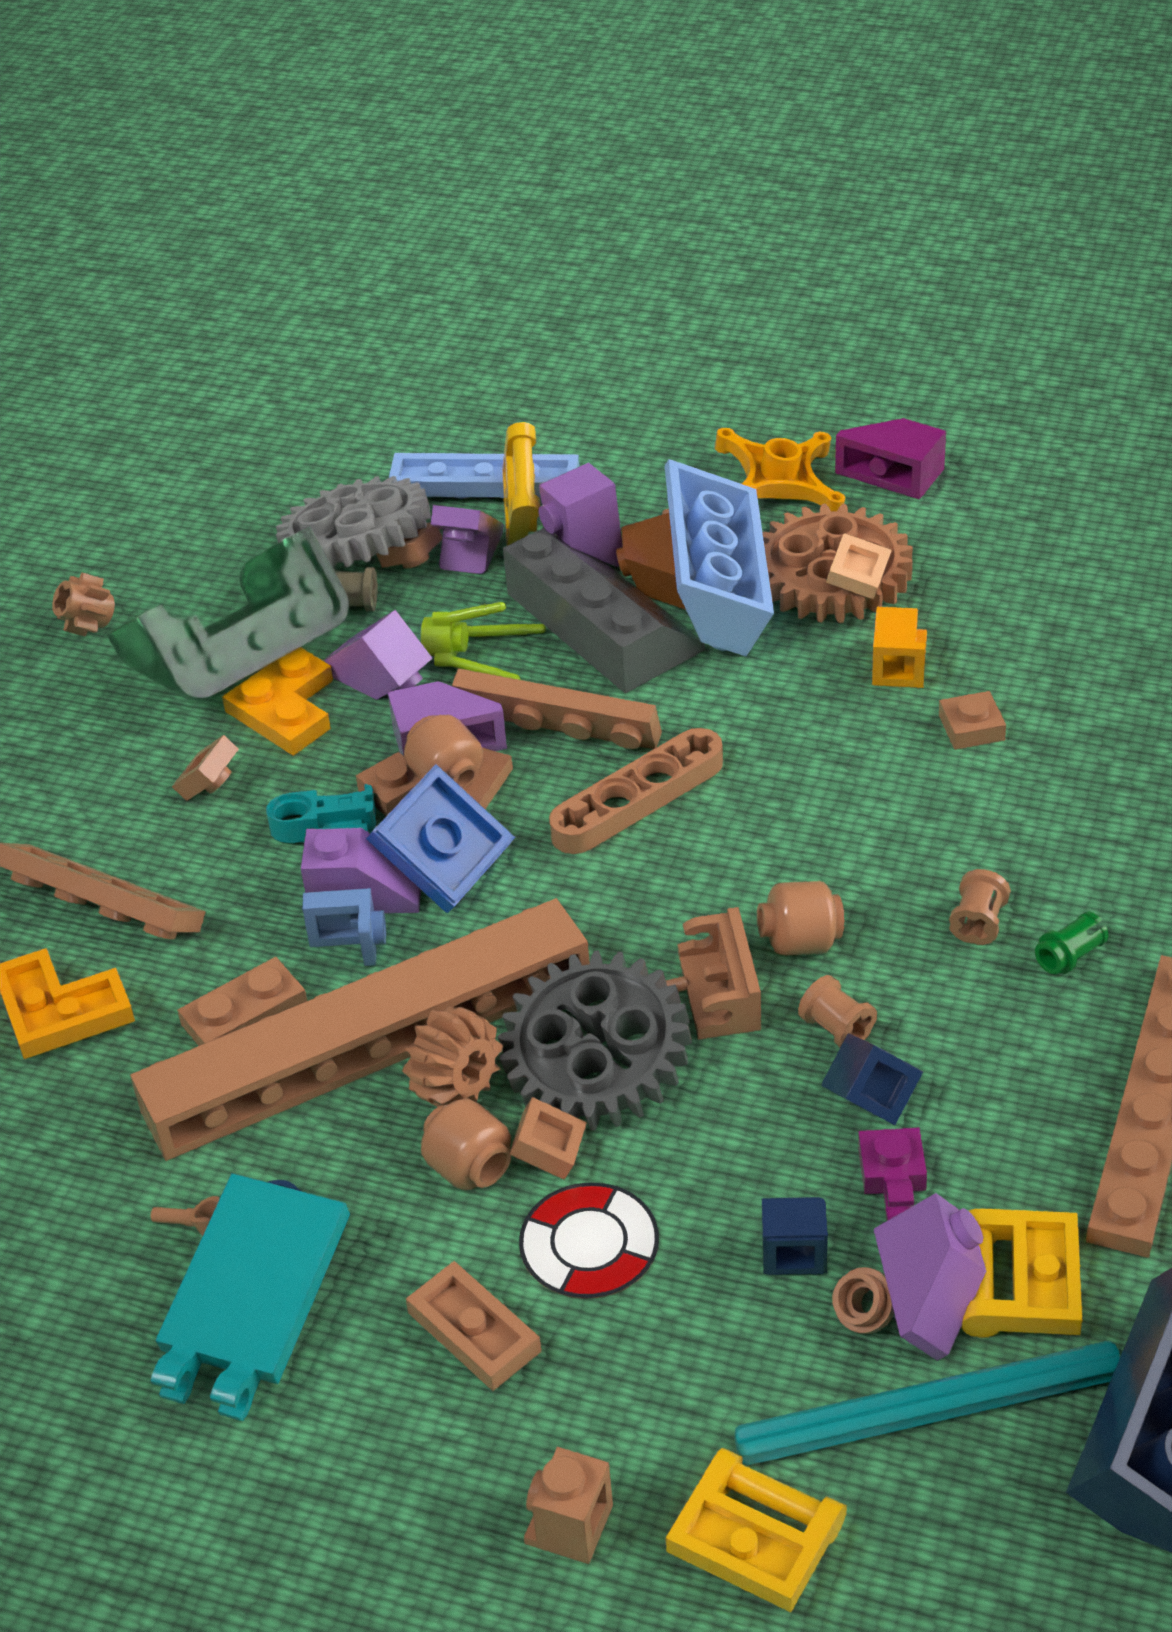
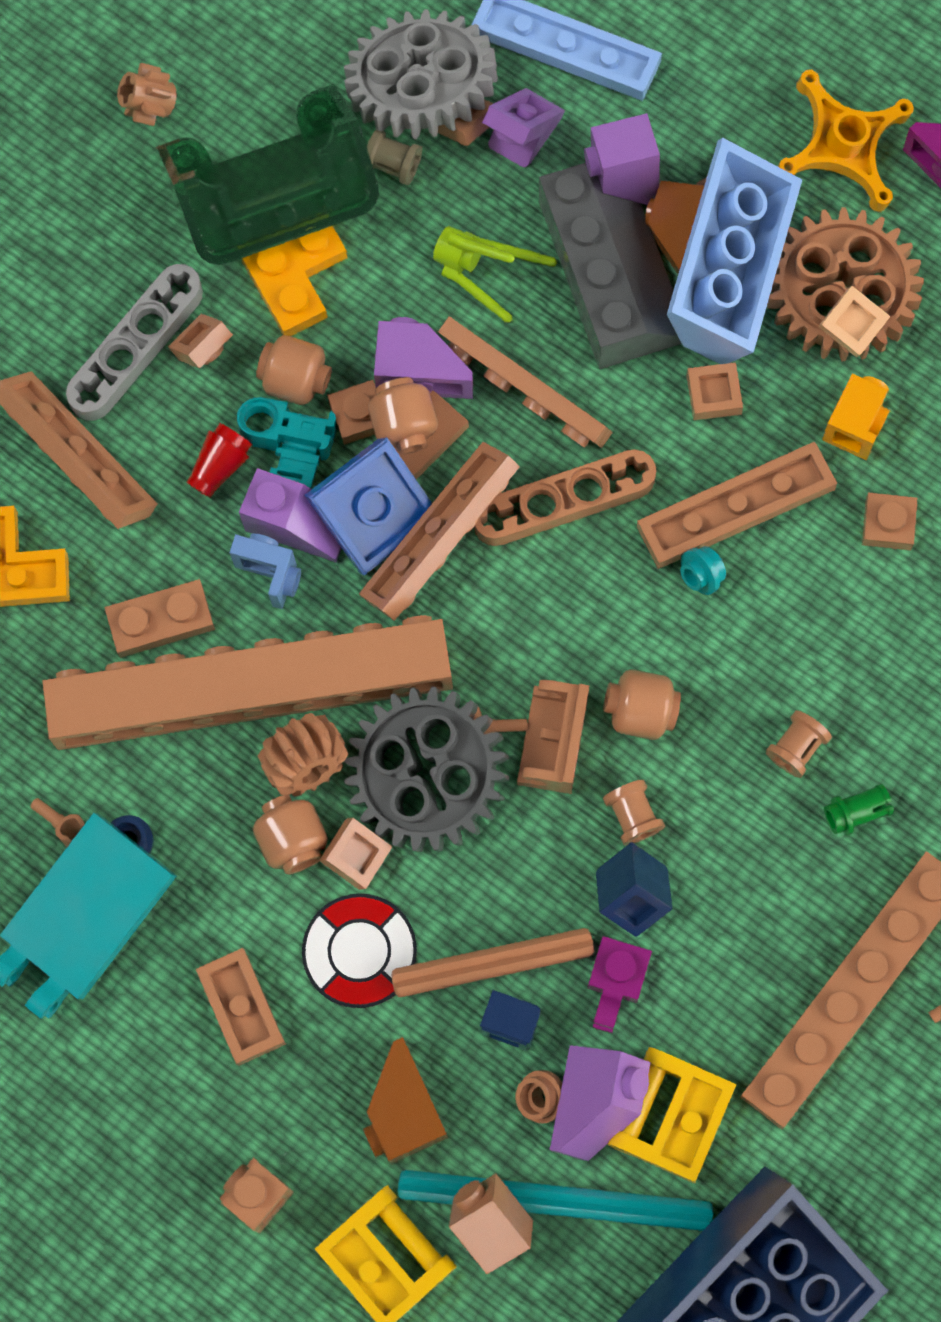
camera: 20 degrees right, 30 degrees up
medium lavender slope [323,610,432,700] -> none
yellow plate [502,422,541,546] -> none
none -> light grey beam [66,264,203,421]
none -> red cone [186,423,252,499]
none -> nougat head [256,335,332,405]
none -> nougat plate [359,442,520,621]
none -> dark orange slope [363,1037,448,1165]
none -> nougat axle [391,928,594,997]
none -> nougat brick [449,1174,533,1274]
none -> nougat plate [637,441,837,569]
none -> teal plate [680,546,726,595]
none -> nougat plate [686,362,743,421]

